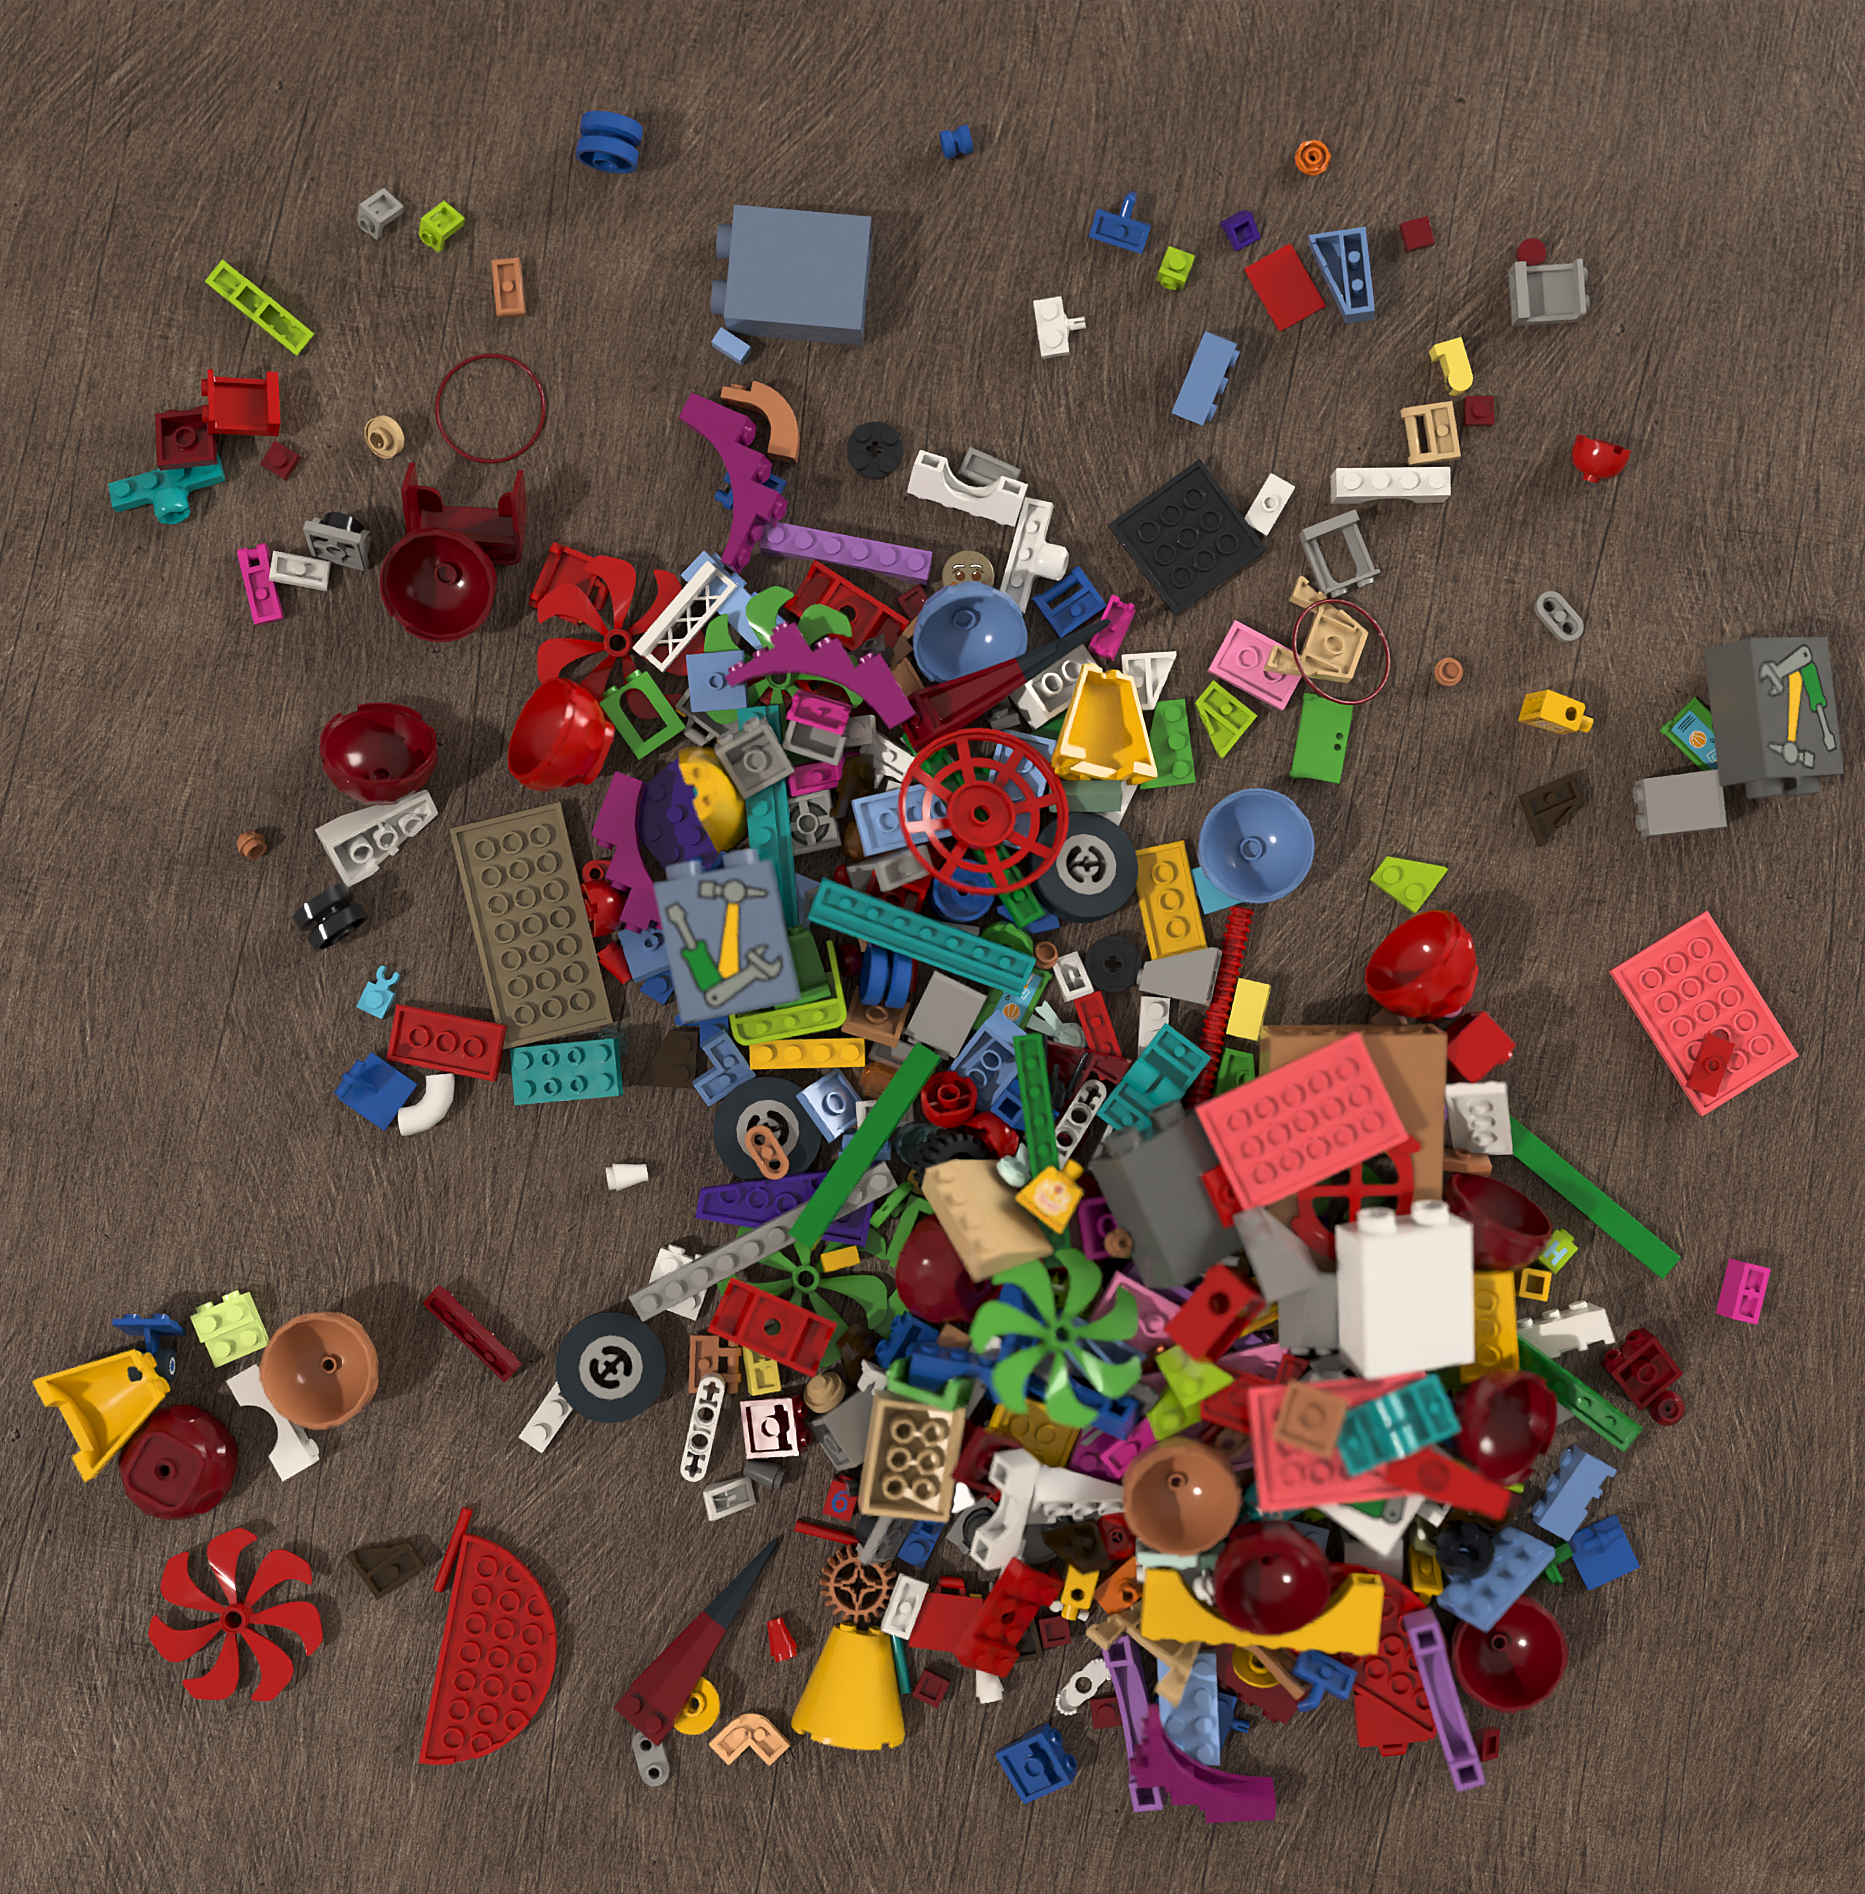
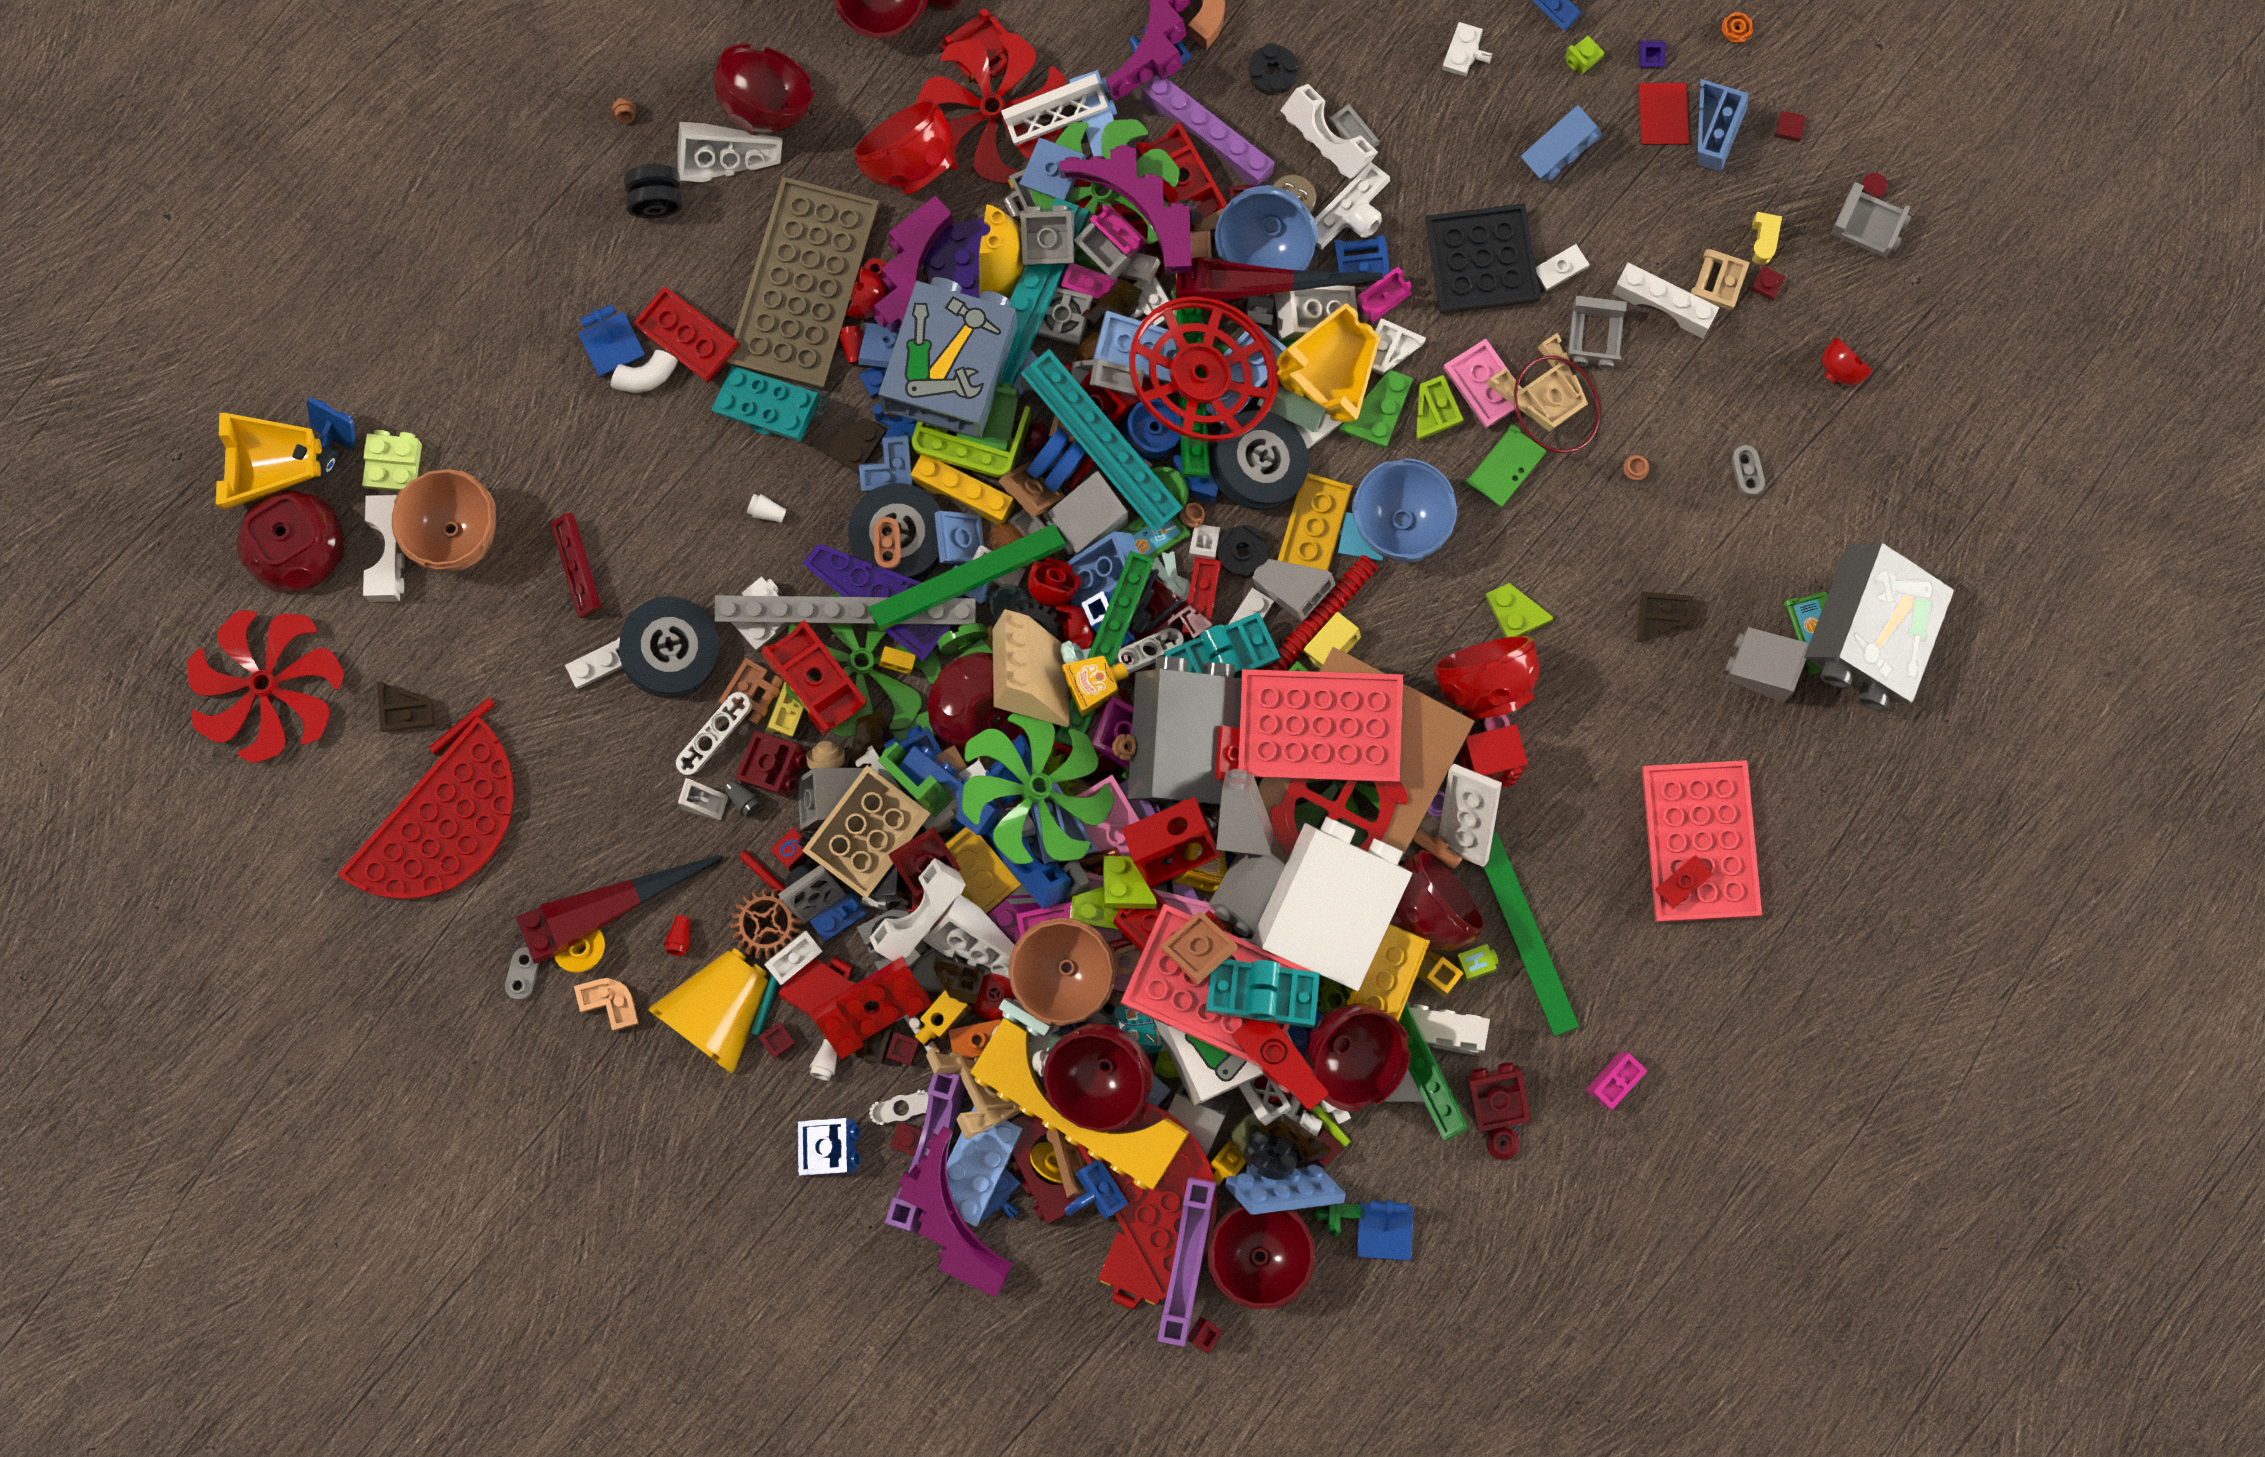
camera: 30 degrees right, 10 degrees down
medium azure plate [356,966,400,1019] -> none
bright green panel [599,669,686,760] -> none
yellow torso [1518,690,1593,734] -> none
medium blue wedge [1531,1444,1618,1542] -> none

